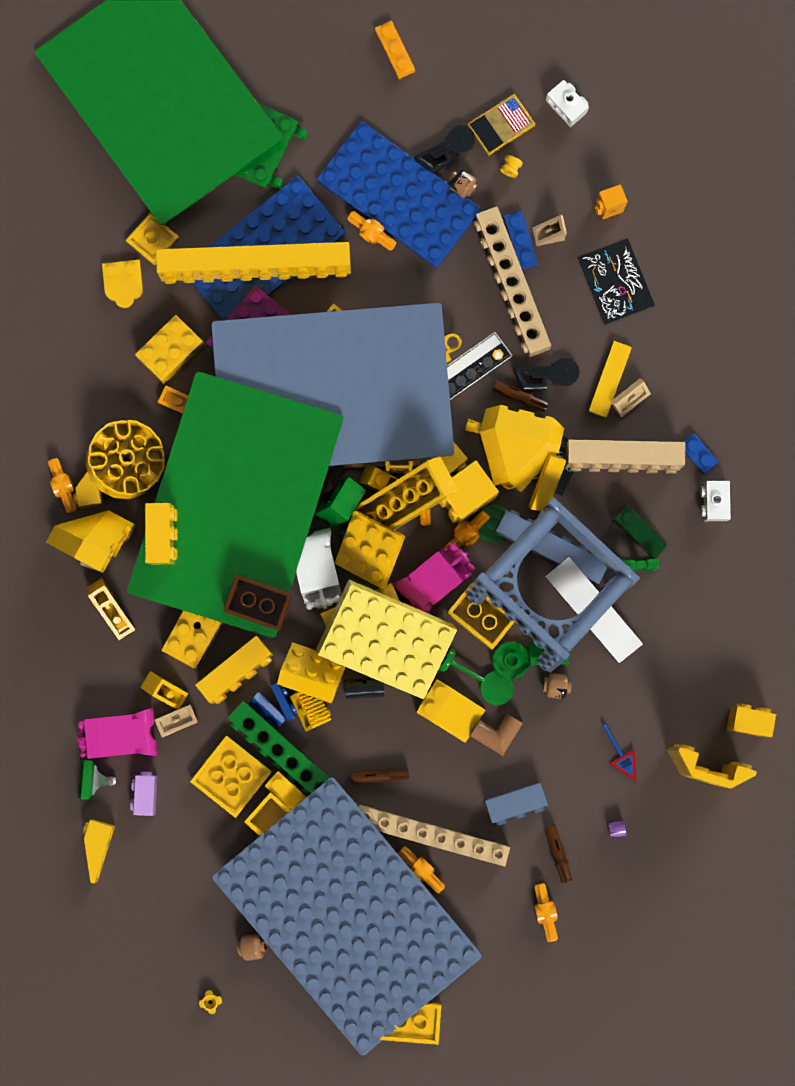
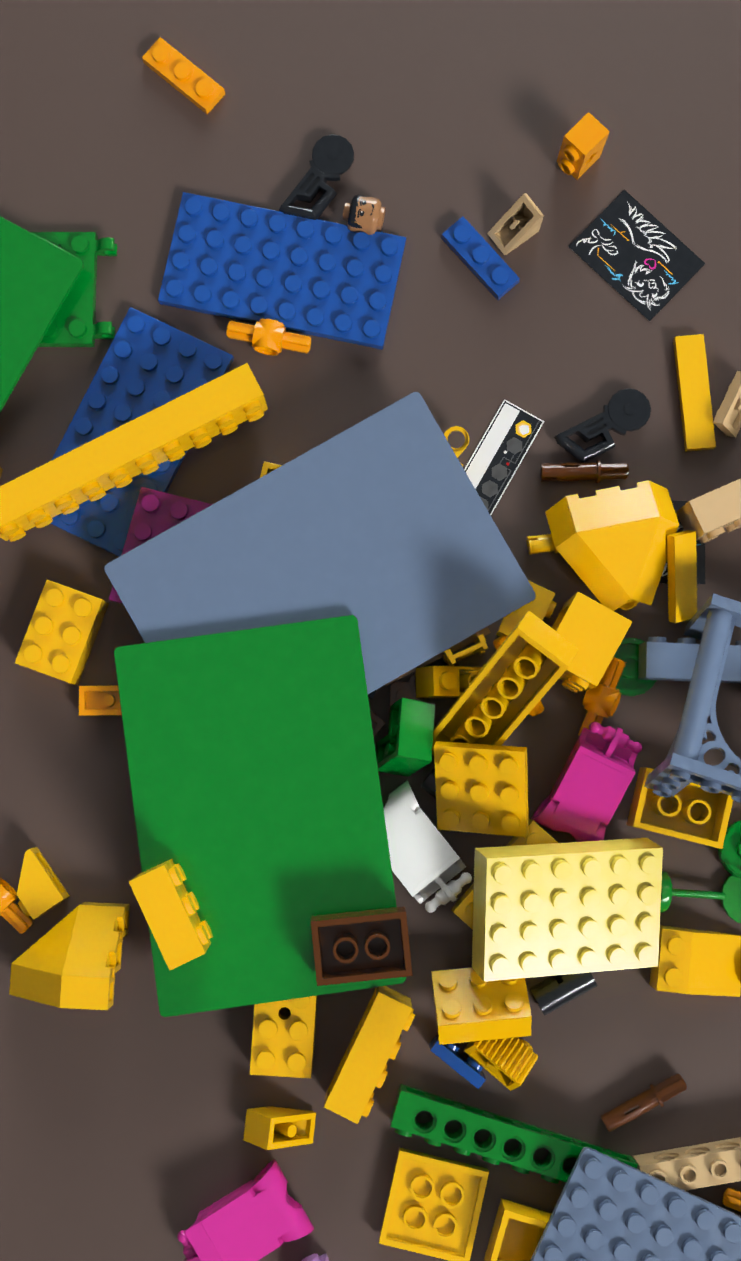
camera: 25 degrees left, 0 degrees up
yellow brick [86,420,165,499] -> none
yellow slope [86,578,135,640] -> none
tan plate [155,704,198,738] -> none
blue plate [249,692,287,730] -> none
yellow slope [265,771,307,810] -> none
tile [468,94,535,156] -> none
tan brick [473,207,551,357] -> none
yellow wheel [500,155,523,178] -> none
white brick [546,80,589,127] -> none

